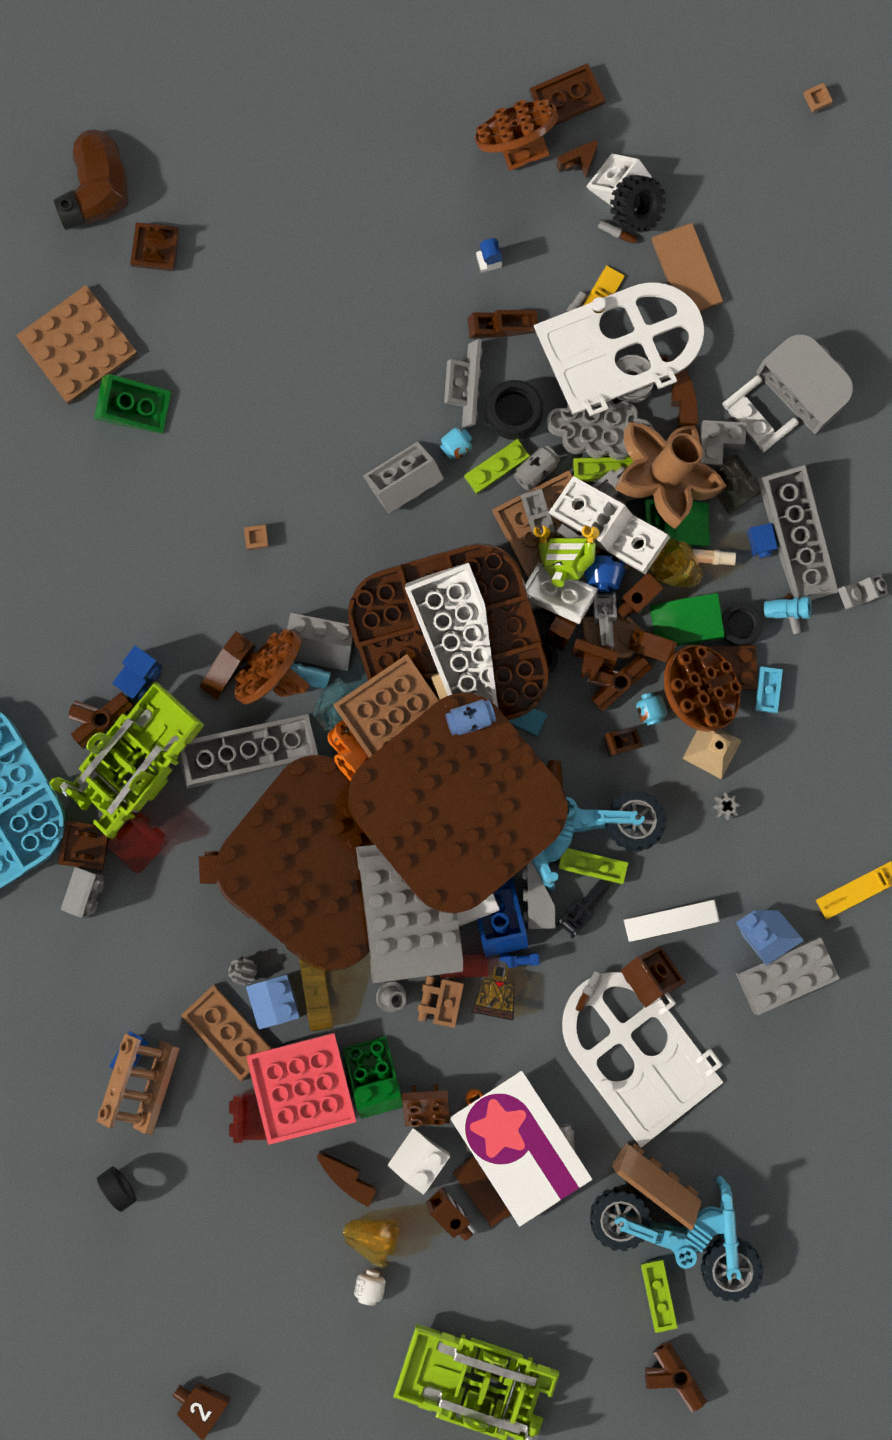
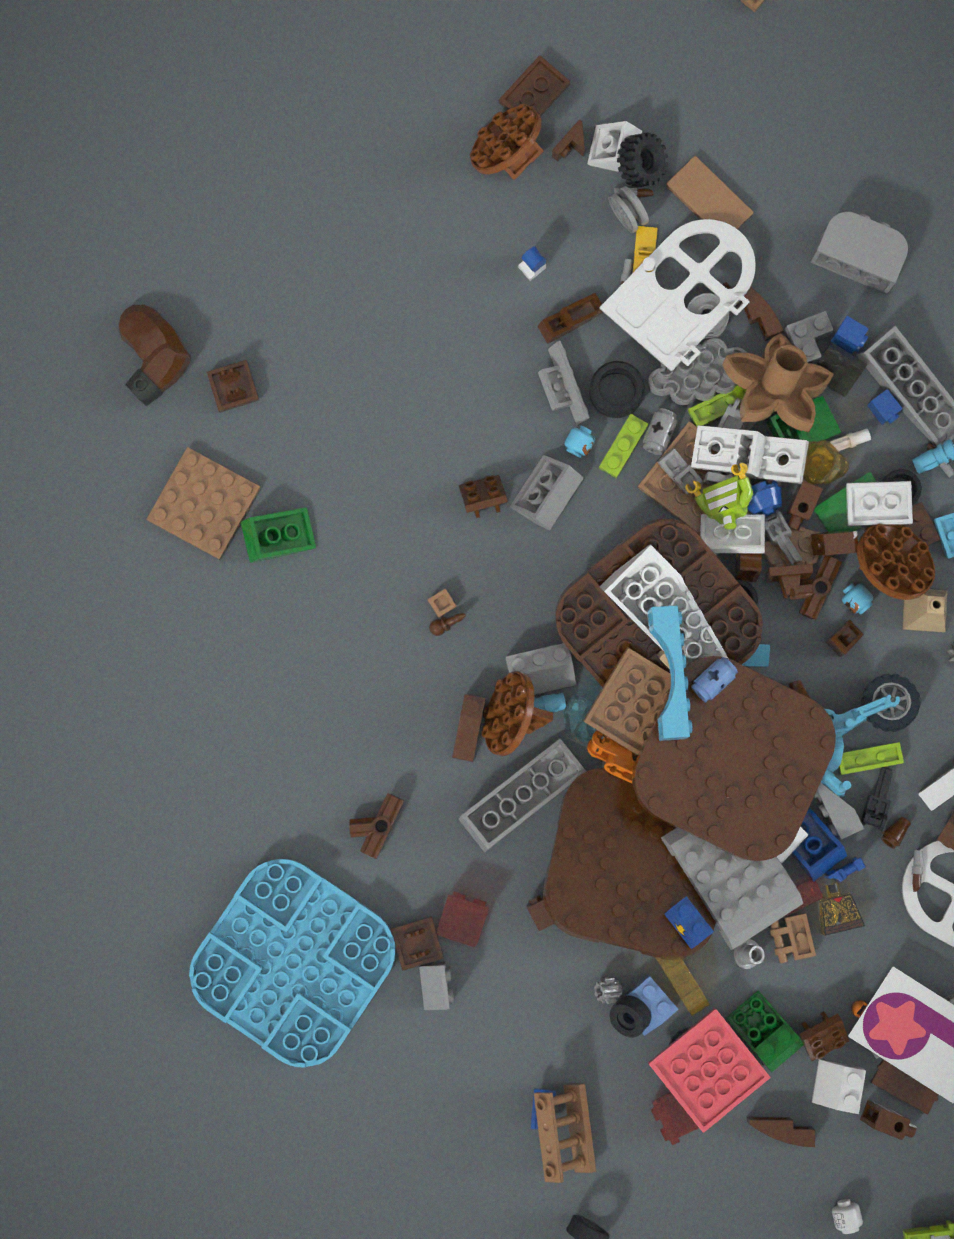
camera: 20 degrees left, 0 degrees up
lime piece [49,681,204,839] -> none
blue brick [112,645,163,701] -> none
medium nougat tile [181,984,272,1081] -> none
clear yellow cone [343,1218,400,1268] -> none
white plate [722,375,799,453] -> none
none -> reddish brown bar [429,613,466,636]
none -> reddish brown plate [459,475,508,518]
none -> light grey wheel [608,186,649,233]
none -> black tyre [609,996,651,1038]
none -> medium azure arch [648,605,692,741]
none -> blue brick [664,896,714,949]
none -> blue brick [829,316,869,356]
none -> white tile [846,481,913,526]
none -> reddish brown cone [881,816,911,849]

